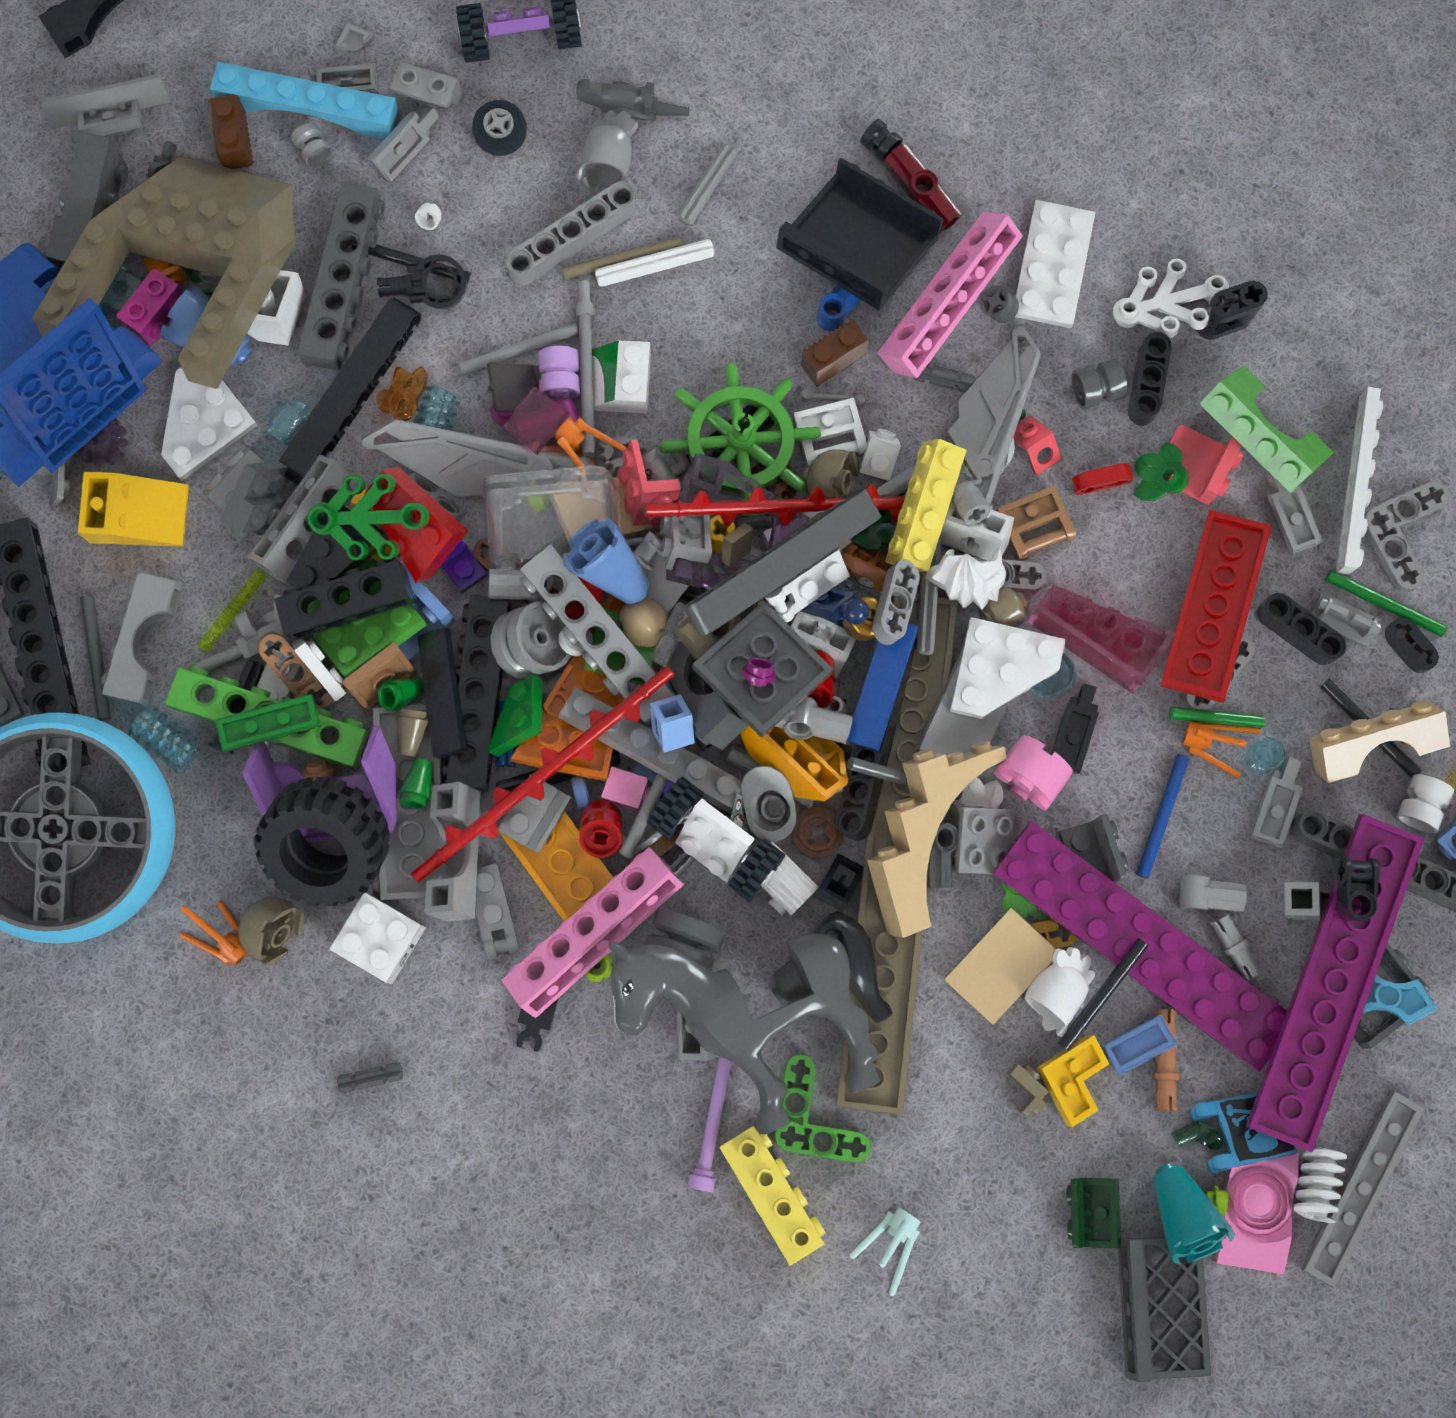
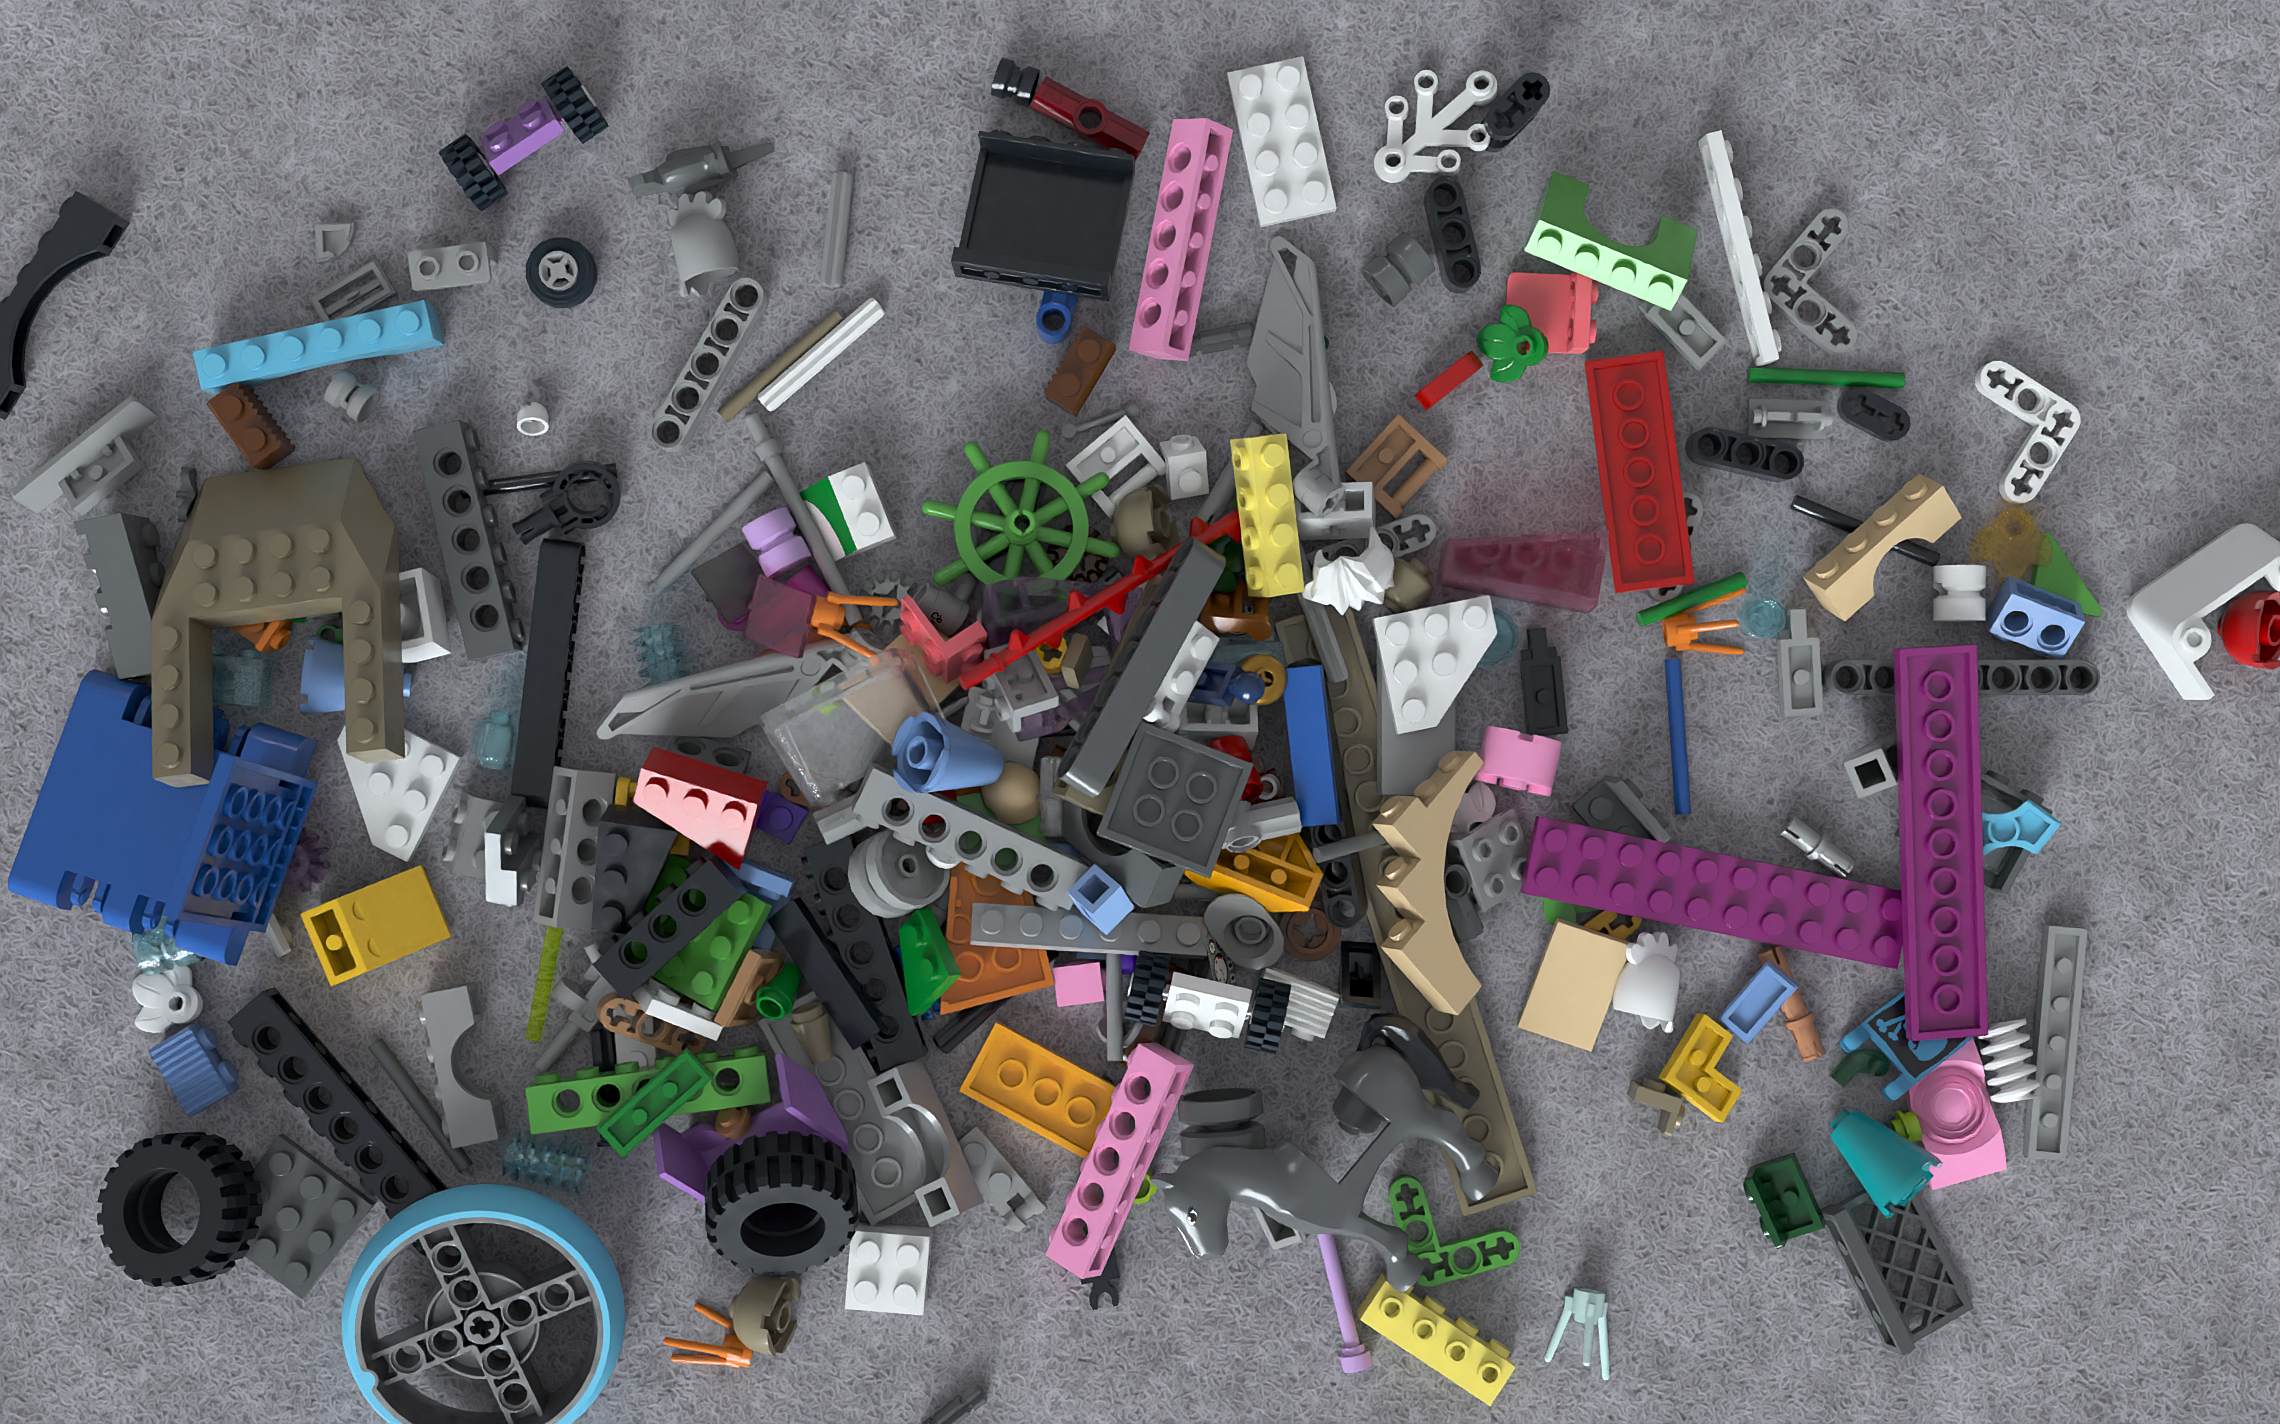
camera: 25 degrees left, 10 degrees up
dark pink bracket [117,269,183,346] -> none
green plant [307,474,429,560] -> none
light grey hinge [367,104,440,183] -> none
clear orange plate [376,366,427,421] -> none
green cone [398,758,433,809] -> none
red plant [411,665,675,883] -> none
light grey plate [498,774,572,855] -> none
medium blue tile [571,776,591,808] -> none
red wheel [579,800,623,858] -> none
magenta plate [742,658,776,686] -> none
light grey beam [872,560,920,645] -> none
dark grey wheel [980,286,1019,323] -> none
coral bracket [1013,416,1061,475] -> none
black bar [1058,938,1149,1051] -> none
light grey piece [1179,875,1247,913] -> none
black piece [1336,856,1380,921] -> none

